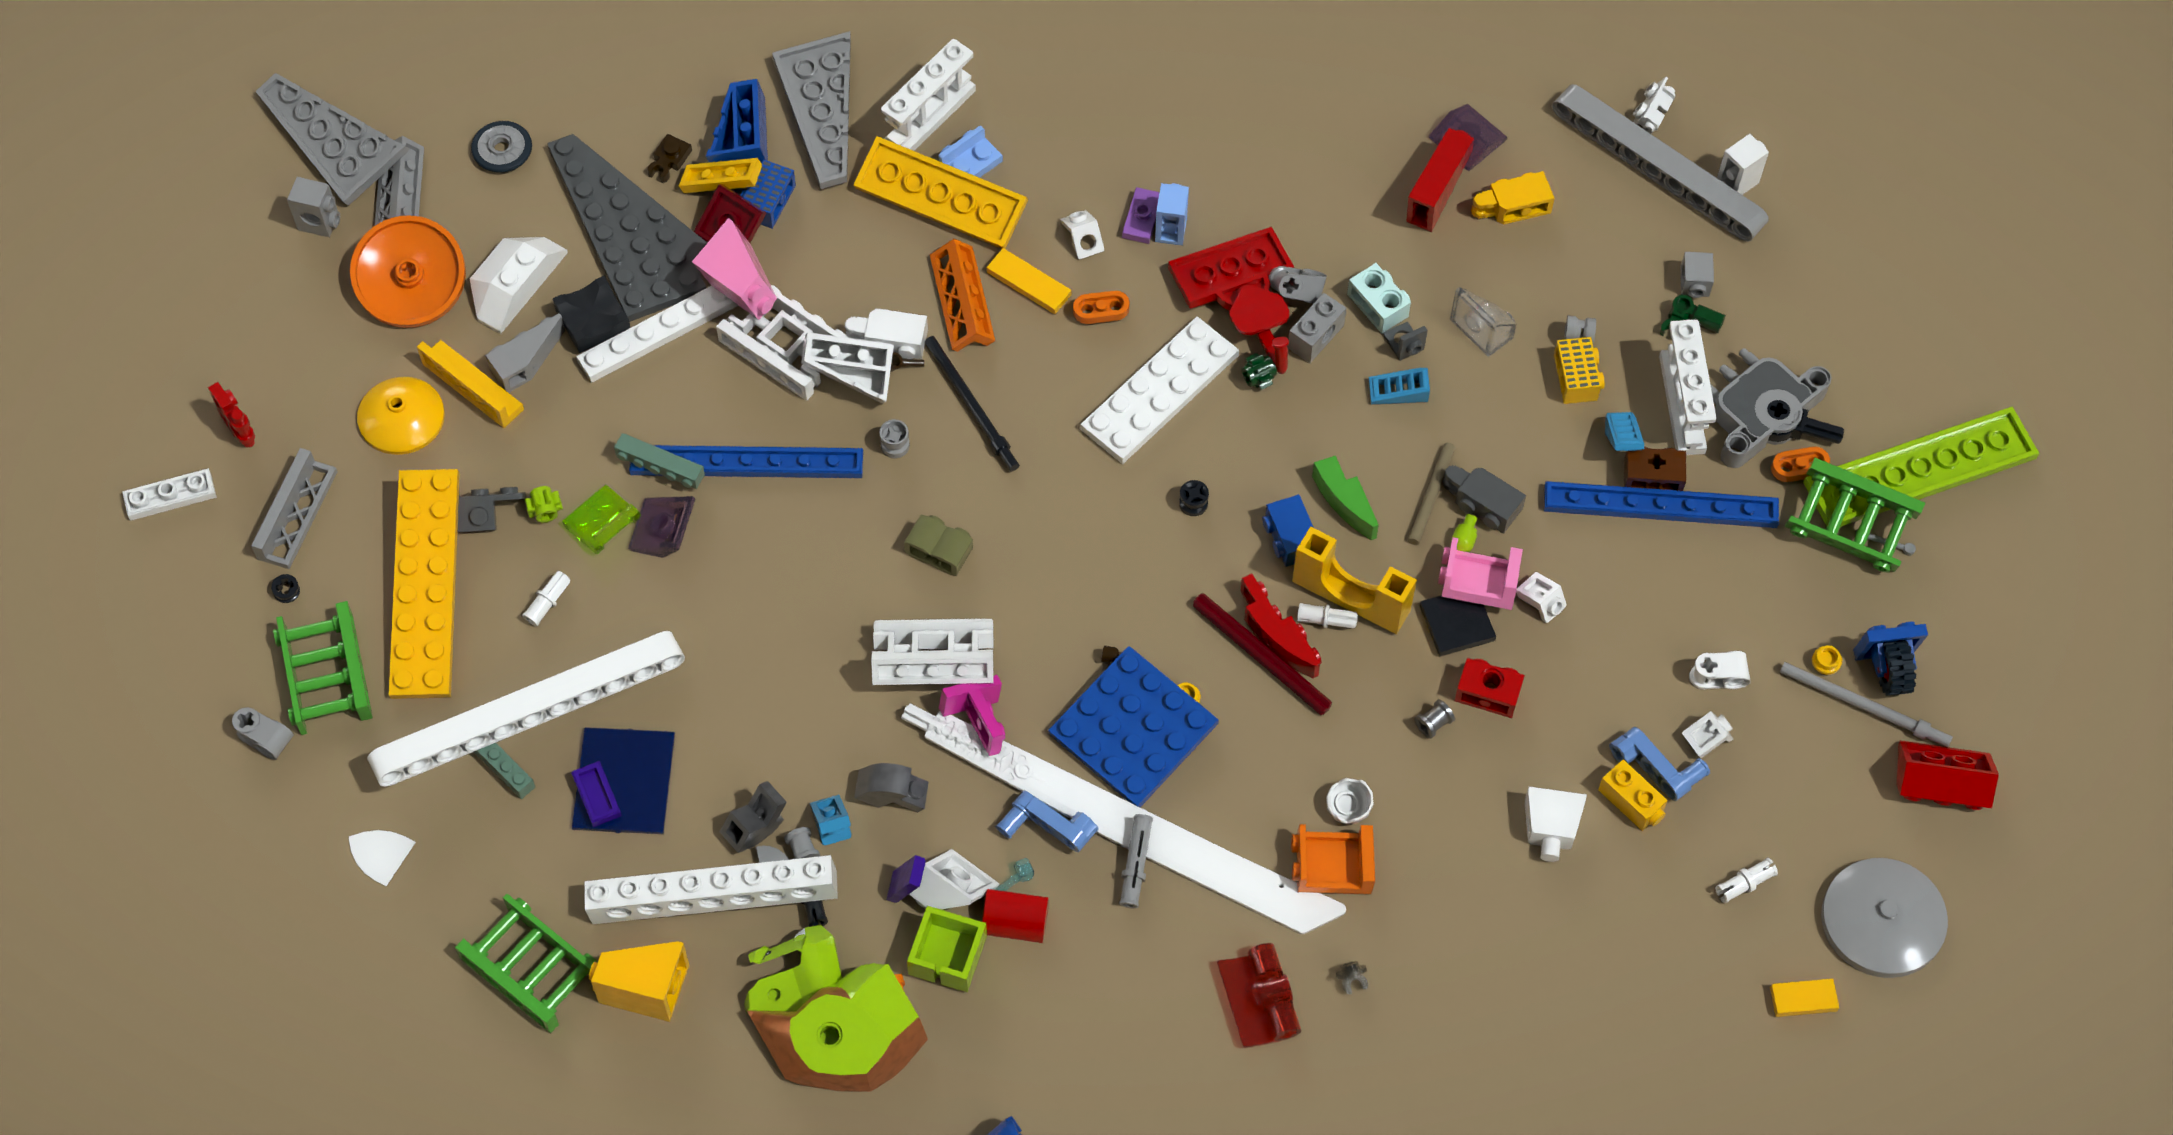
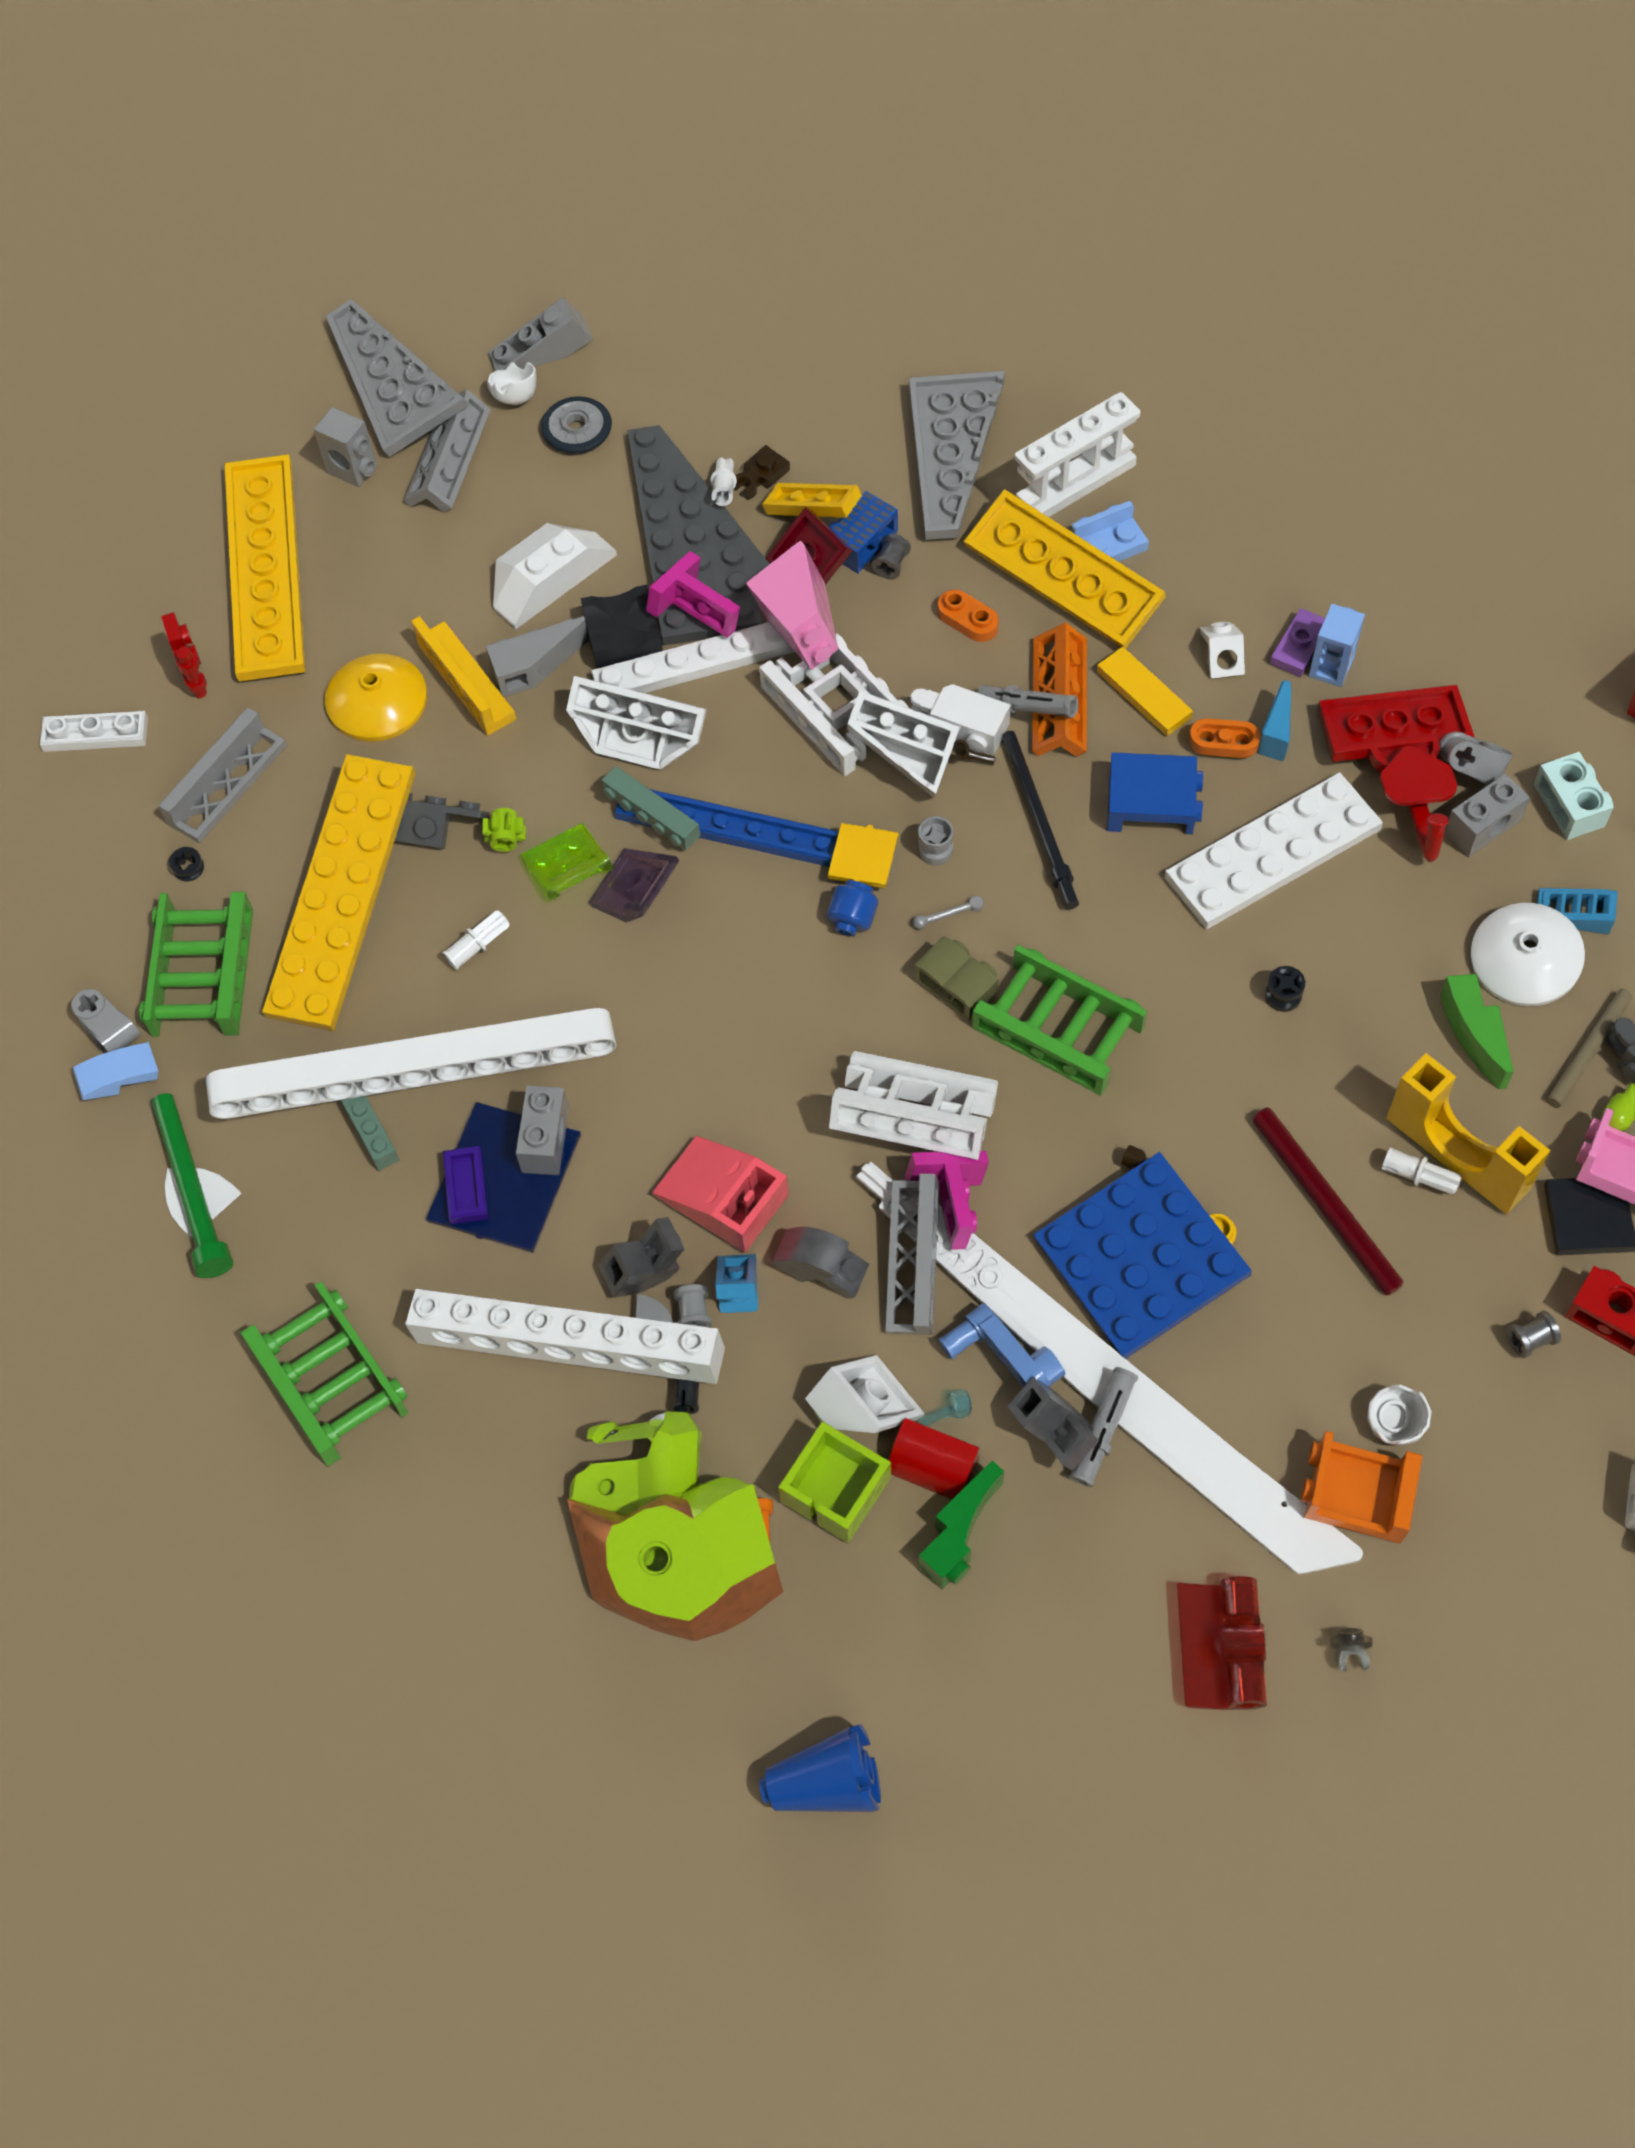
camera: 20 degrees right, 0 degrees up
orange dish [350,215,466,328] -> none
yellow slope [589,941,689,1022] -> none
blue wedge [706,79,768,163] -> none
dark purple tile [886,855,926,903] -> none
red slope [1240,573,1322,678] -> none
dark green gear [1241,353,1277,390] -> none
blue brick [1262,494,1314,567] -> none
dark grey bracket [1383,322,1428,361] -> none
none -> light blue slope [73,1042,159,1100]
none -> green piece [152,1093,233,1278]
none -> yellow plate [225,454,306,682]
none -> white hair [487,362,537,406]
none -> light grey slope [489,297,593,371]
none -> light grey brick [516,1085,569,1175]
none -> white wedge [566,676,707,770]
none -> dark pink bracket [646,551,740,638]
none -> coral slope [652,1136,789,1253]
none -> white axle [710,457,737,506]
none -> blue head [827,880,878,937]
none -> yellow piece [828,823,899,889]
none -> flat silver bush [872,534,911,579]
none -> light grey fence [885,1174,939,1335]
none -> light grey hinge [913,896,984,929]
none -> green slope [919,1460,1004,1589]
none -> orange plate [938,590,999,642]
none -> bright green fence [972,944,1147,1096]
none -> light grey pin [977,684,1078,718]
none -> flat silver brick [1007,1377,1099,1471]
none -> blue panel [1107,752,1203,834]
none -> dark azure slope [1257,680,1291,761]
none -> white dish [1470,903,1585,1007]

